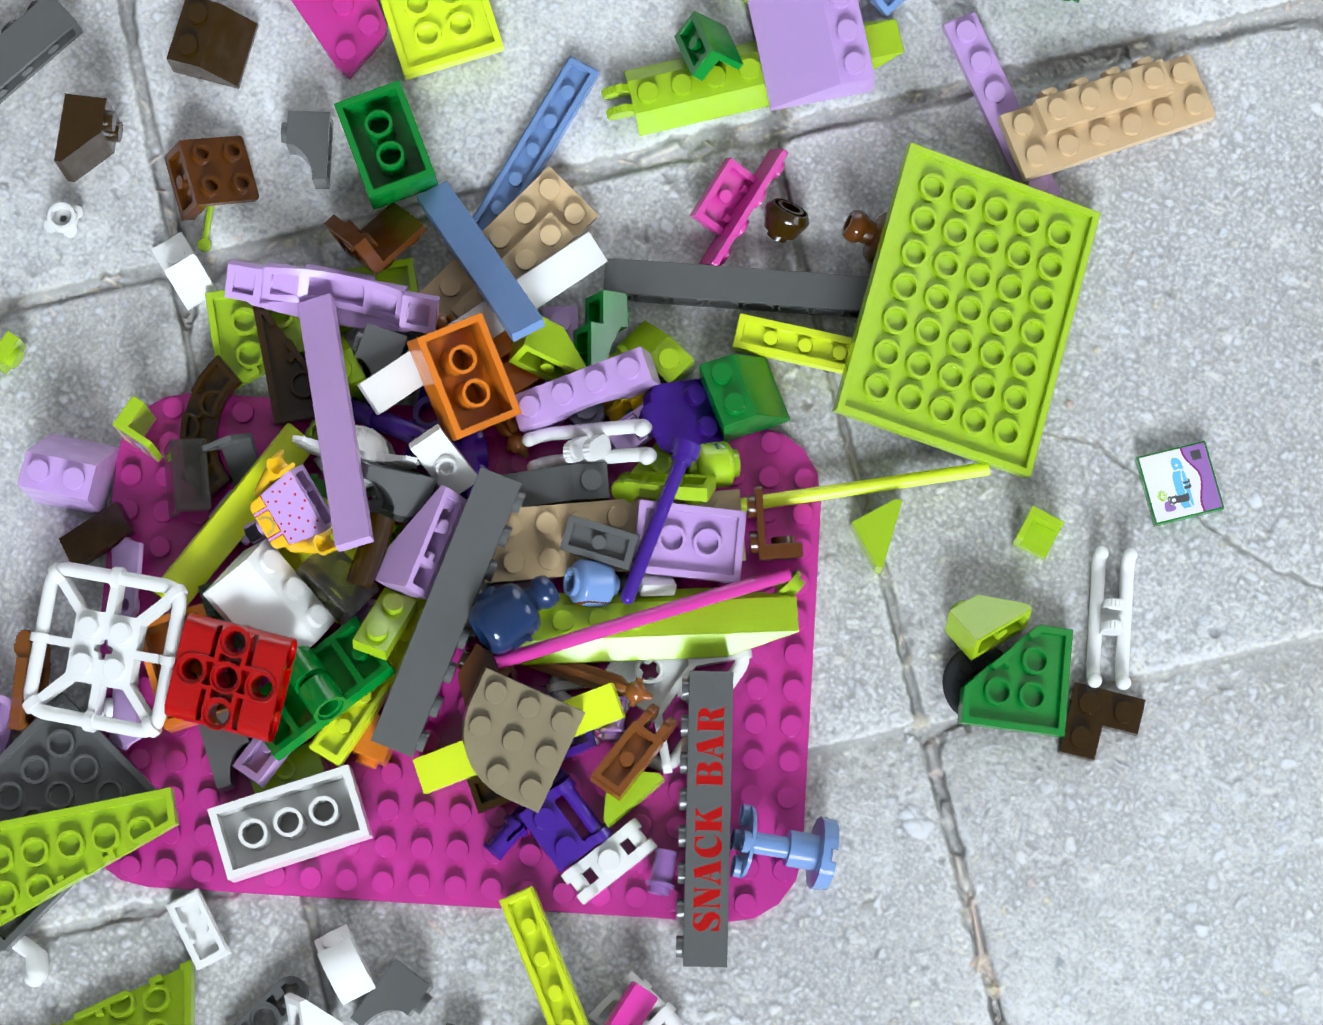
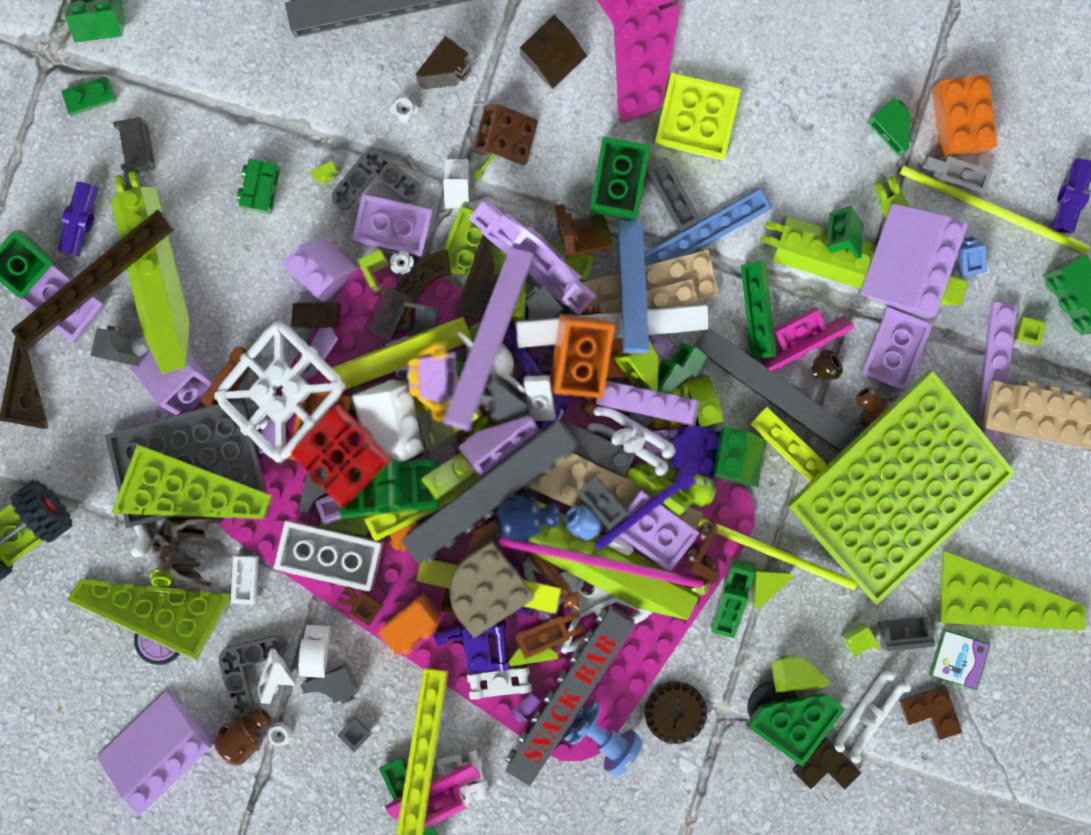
camera: 25 degrees right, 10 degrees up
dark grey arch [281,111,334,189] -> none
dark brown piece [345,512,396,590] -> none
none -> lime plate [149,567,174,587]
none -> dark brown piece [152,517,223,587]
none -> dark grey beam [332,149,421,209]
none -> reddish brown plate [337,586,383,626]
none -> lavender plate [352,194,433,258]
none -> orange brick [378,592,442,656]
none -> white plate [390,251,414,275]
none -> dark brown gear [645,681,707,745]
none -> dark grey plate [646,157,701,233]
none -> green slope [711,558,755,638]
none -> green plate [741,261,777,359]
none -> lavender plate [860,307,933,392]
none -> dark grey hinge [878,617,935,651]
none -> reddish brown plate [899,685,962,740]
none -> lime wing [938,550,1086,630]
none -> lime plate [1014,317,1047,347]

